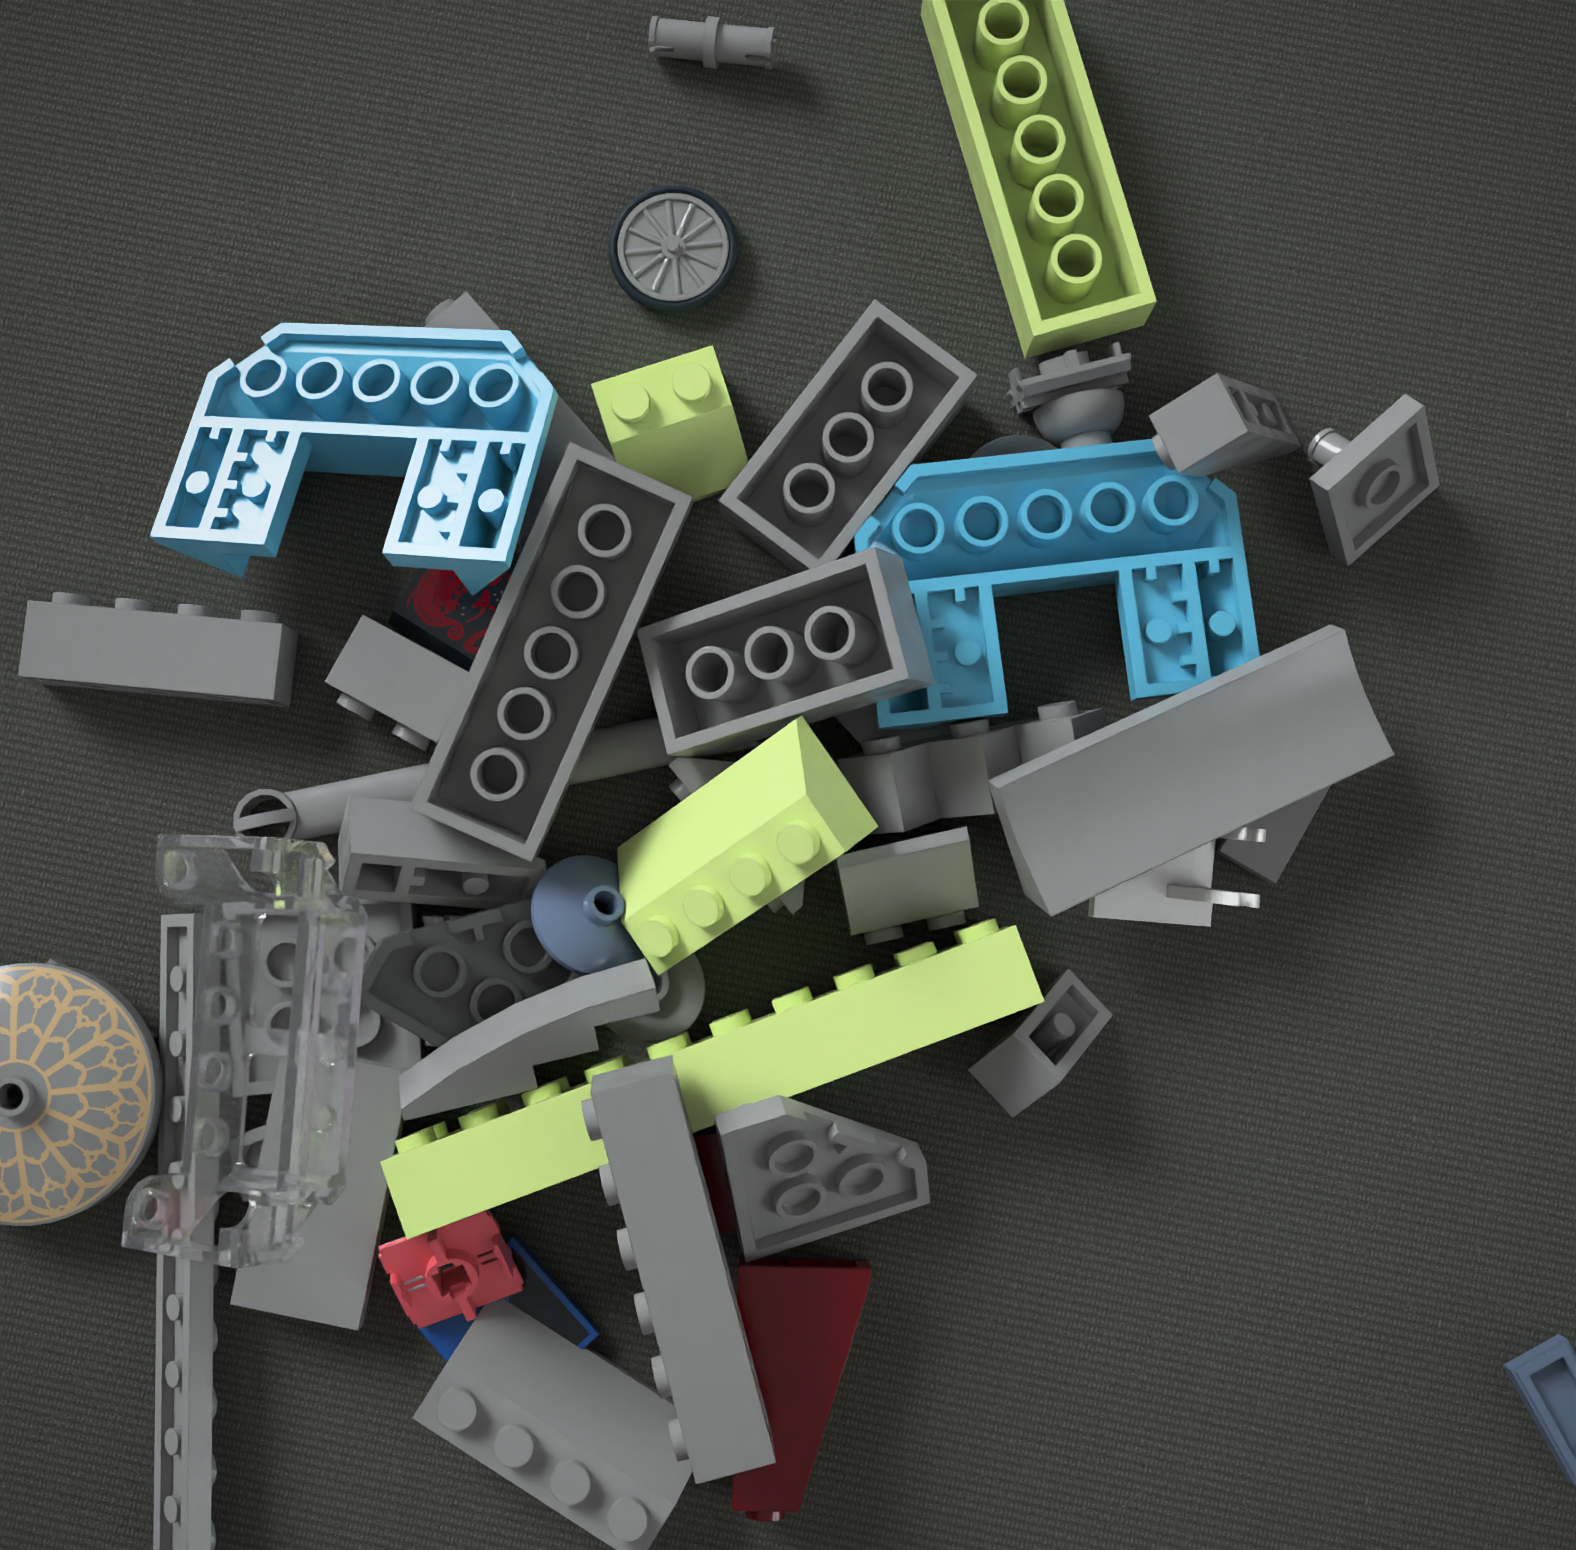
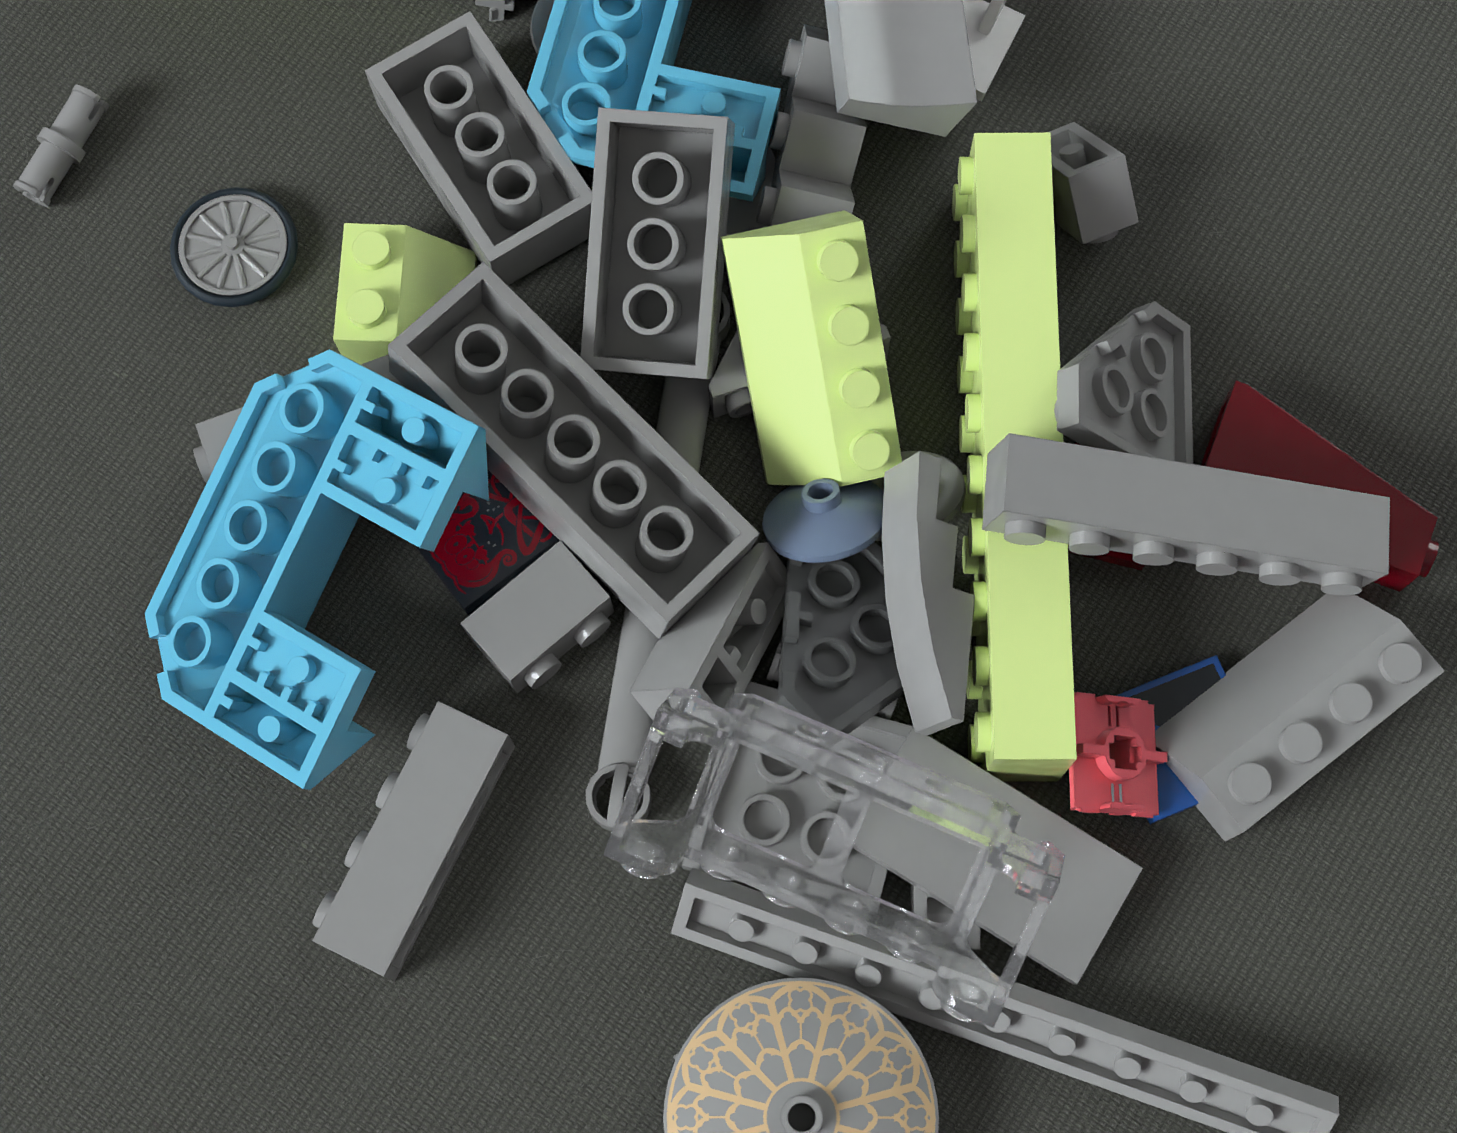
camera: 70 degrees left, 10 degrees down
light grey slope [833,826,979,945] -> none

